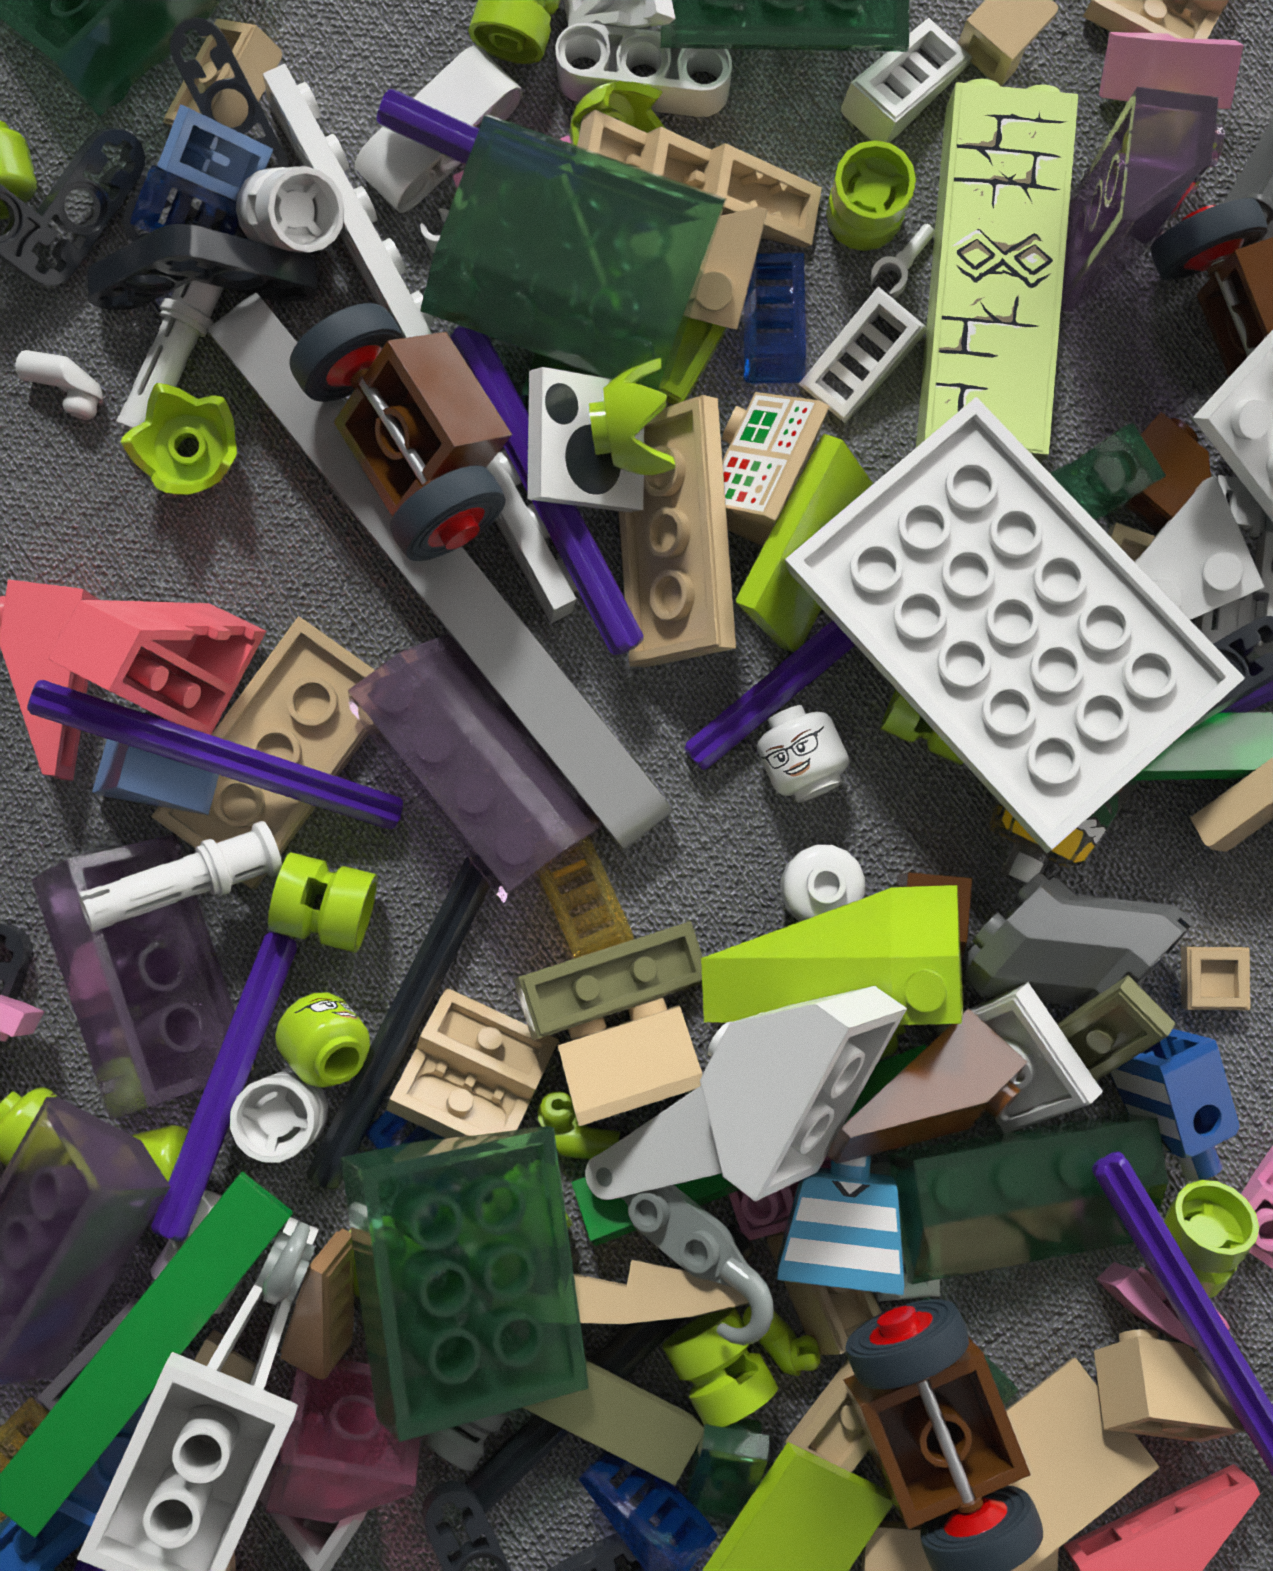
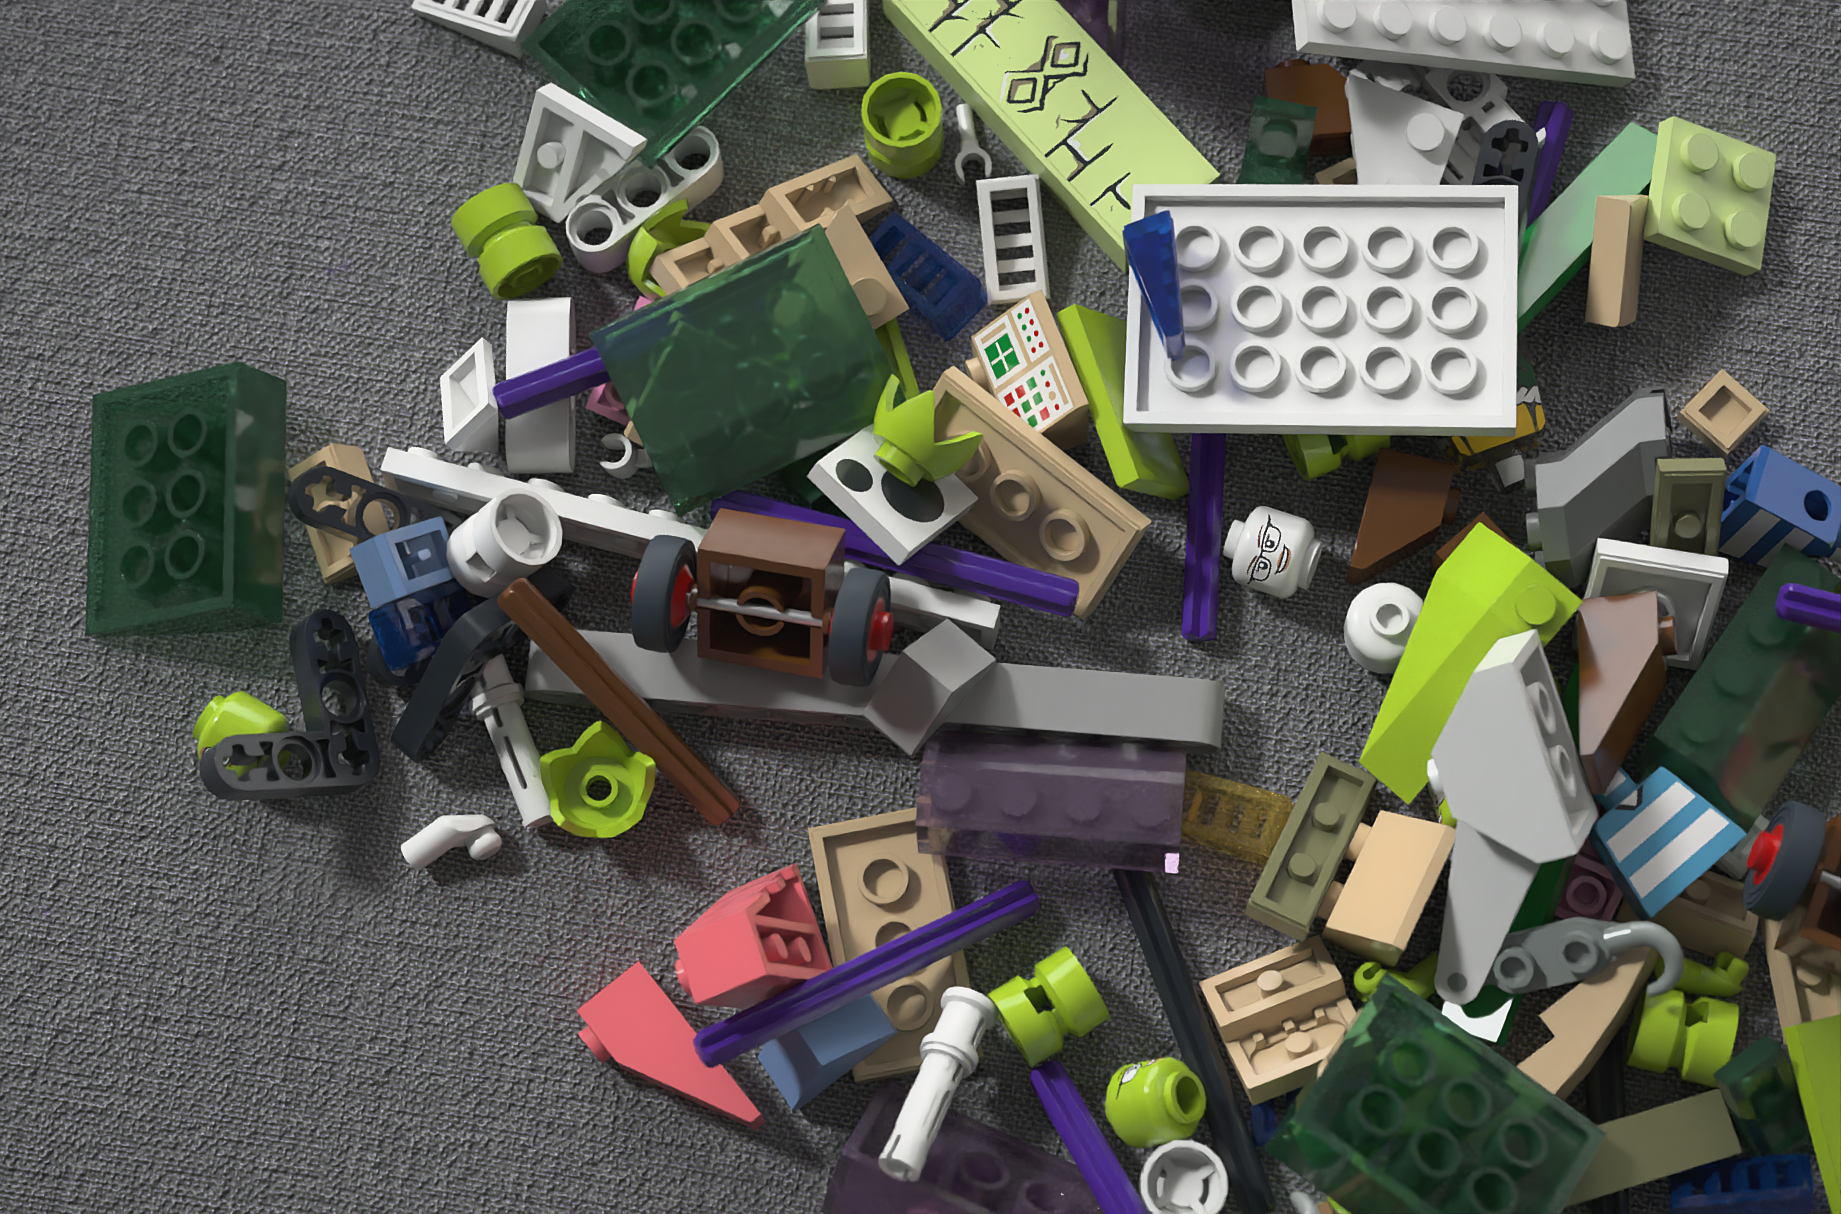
camera: 35 degrees left, 10 degrees down
none -> white slope [440,337,498,452]
none -> reddish brown axle [497,577,741,826]
none -> light grey slope [862,618,996,758]
none -> clear blue slope [1122,210,1186,361]
none -> reddish brown slope [1345,447,1462,586]

